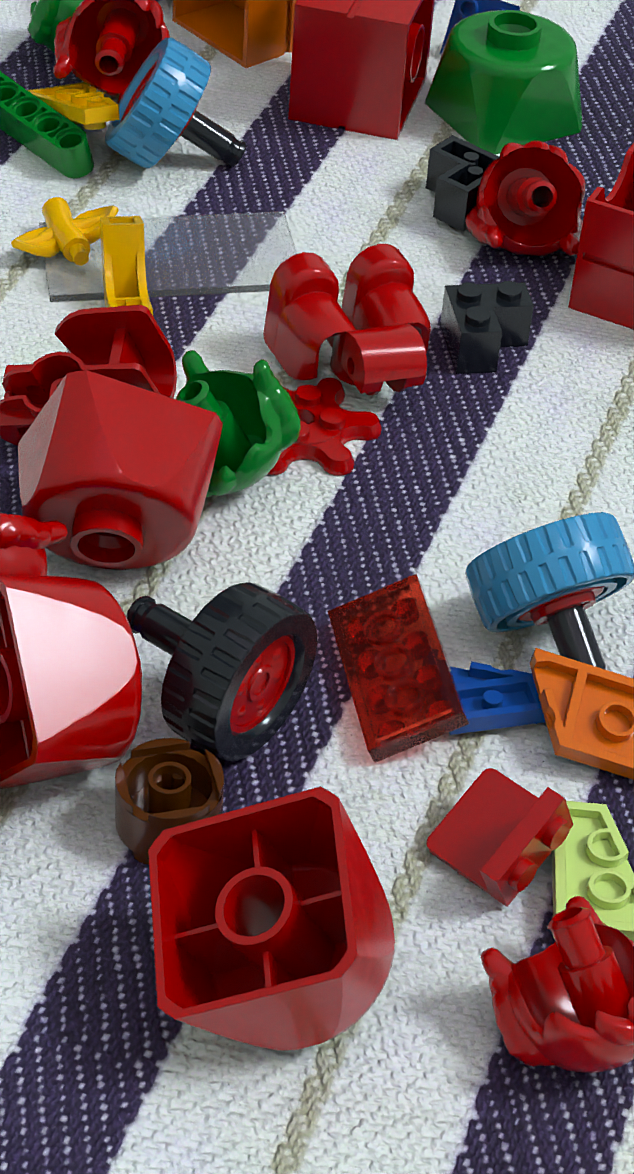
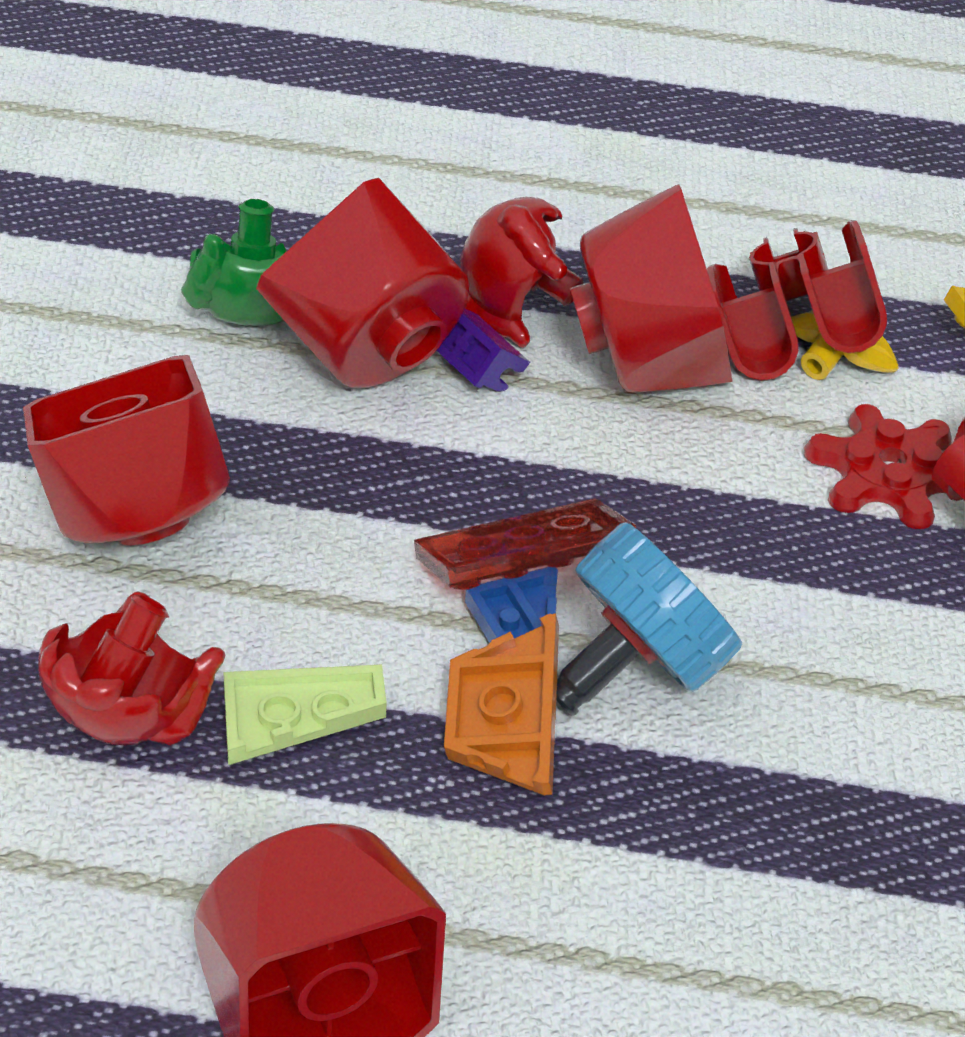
camera: 80 degrees right, 0 degrees up
reddish brown brick [115,738,224,864] -> none
black wheel [126,582,317,761] -> none
green piece [176,350,301,498] -> none
red bracket [427,768,573,907] -> none

